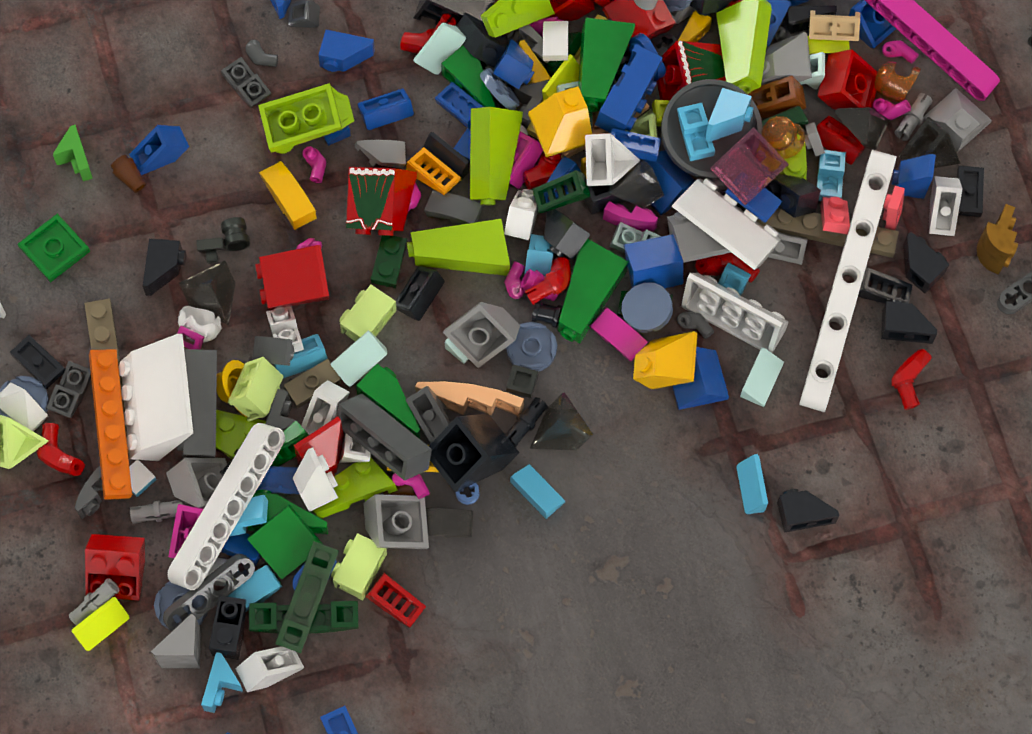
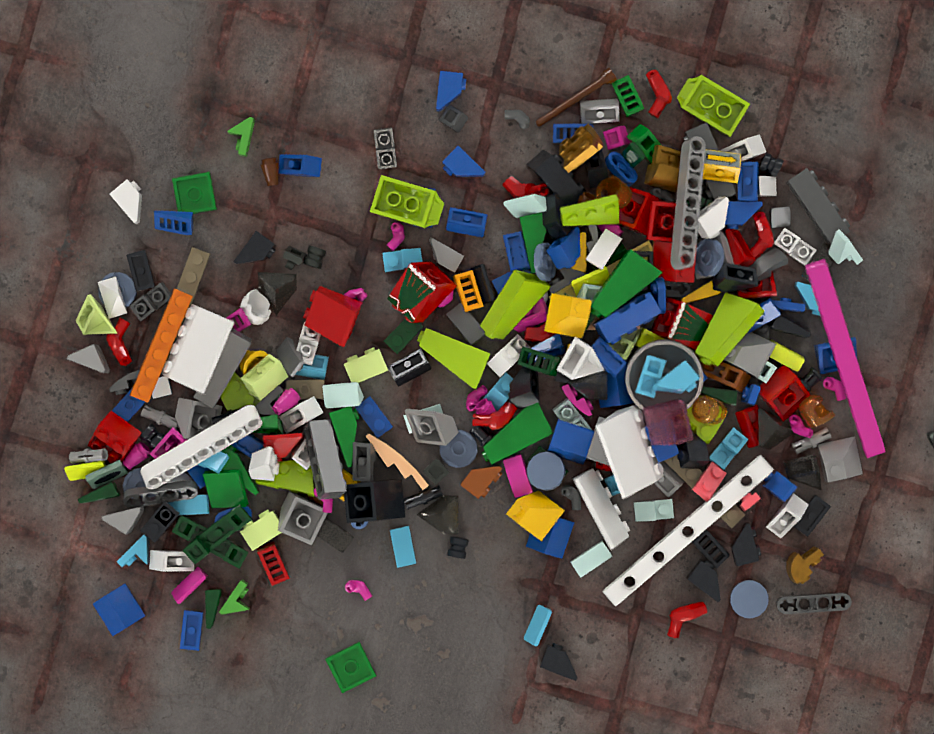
camera: 40 degrees right, 20 degrees up
dark grey arm [245,40,278,67] -> none
yellow slope [259,161,317,230] -> none
light grey plate [803,122,825,156] -> none
tan hinge [809,10,860,41] -> none
none -> light grey slope [67,344,110,373]
none -> dark green slope [78,482,121,503]
none -> sand green tile [85,460,128,490]
none -> blue plate [112,387,146,422]
none -> dark pink cone [123,442,151,470]
none -> black wheel [139,424,165,450]
none -> blue slope [154,210,193,235]
none -> dark pink slope [171,567,208,604]
none -> dark green slope [205,589,222,629]
none -> bright green slope [219,579,250,614]
none -> dark pink cone [272,388,300,415]
none -> green tile [325,641,377,693]
none -> dark pink arm [345,580,373,601]
none -> blue plate [355,396,393,438]
none -> medium azure slope [382,248,422,272]
none -> black wheel [447,536,469,559]
none -> dark orange slope [460,466,502,499]
none -> light aqua slope [634,499,674,522]
none -> sand blue tile [730,580,768,618]
none -> blue plate [740,384,761,405]
none -> black bush [799,367,823,392]

